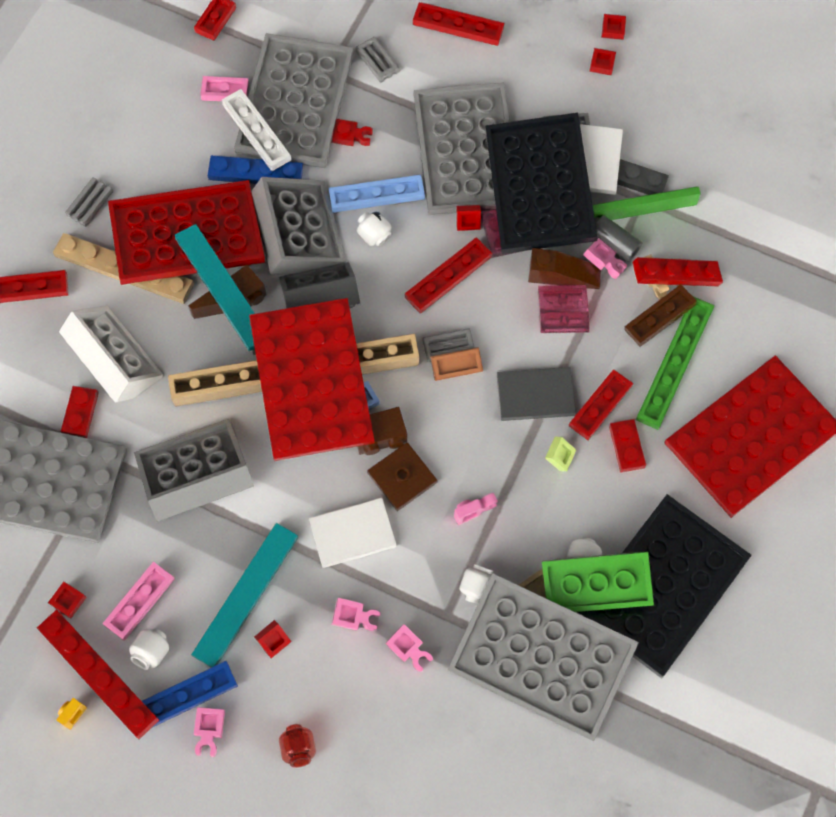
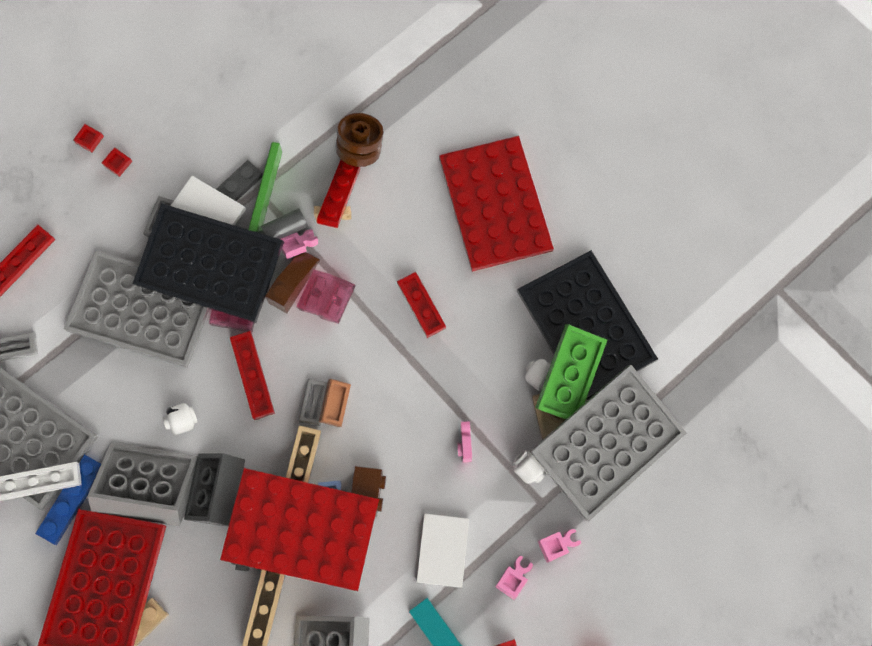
camera: 65 degrees left, 5 degrees up
teal tile [175,224,255,352] -> none
reddish brown slope [188,265,267,319] -> none
light blue plate [329,175,425,213] -> none
red plate [332,119,373,146] -> none
reddish brown plate [367,442,438,511] -> none
red plate [456,205,481,231] -> none
dark grey tile [497,367,576,421] -> none
yellowish green plate [545,437,576,472] -> none
red plate [609,419,646,473] -> none
reddish brown plate [624,284,697,347] -> none
bright green tile [636,296,715,430] -> none
none -> reddish brown wheel [336,113,384,167]

